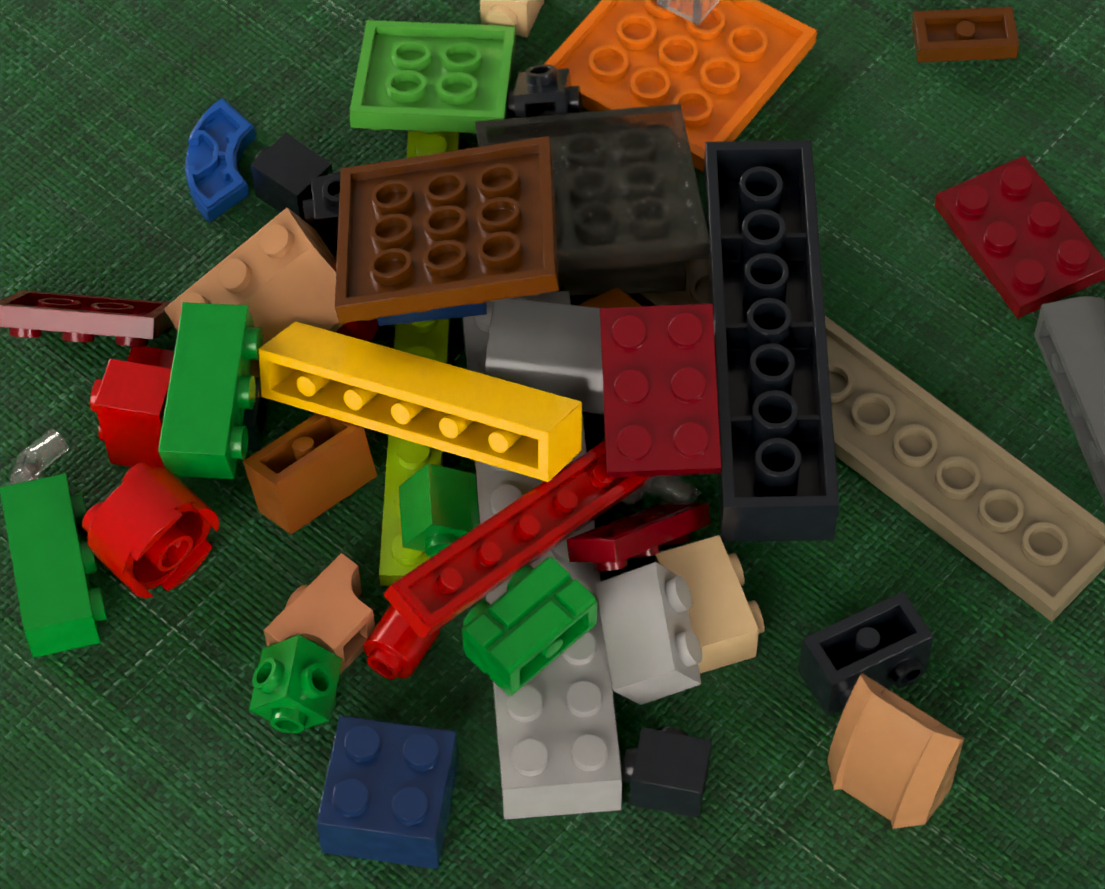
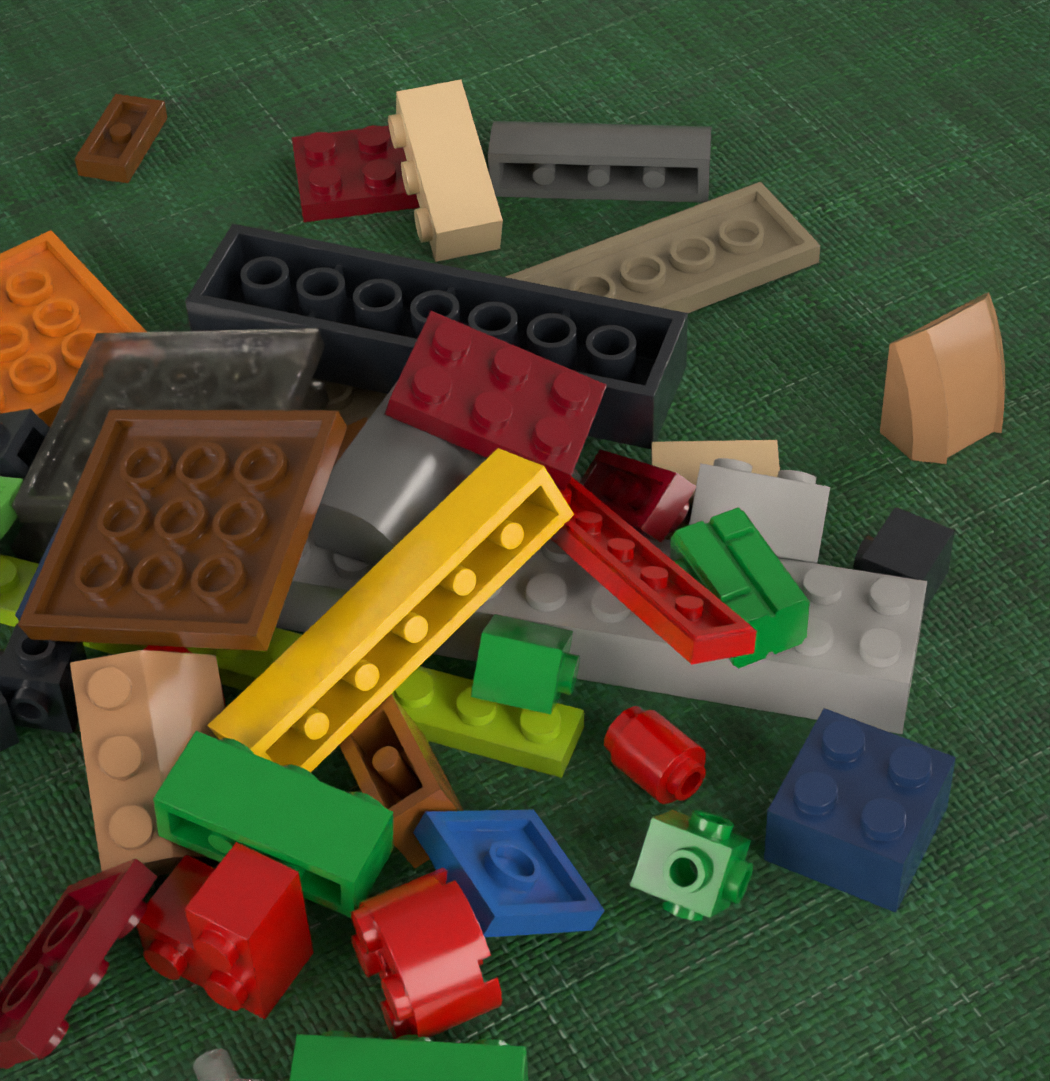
camera: 70 degrees left, 10 degrees down
nougat brick [264,553,375,675] -> none
black brick [798,591,934,717] -> none
none -> tan brick [388,80,503,262]
none -> blue plate [413,810,605,937]

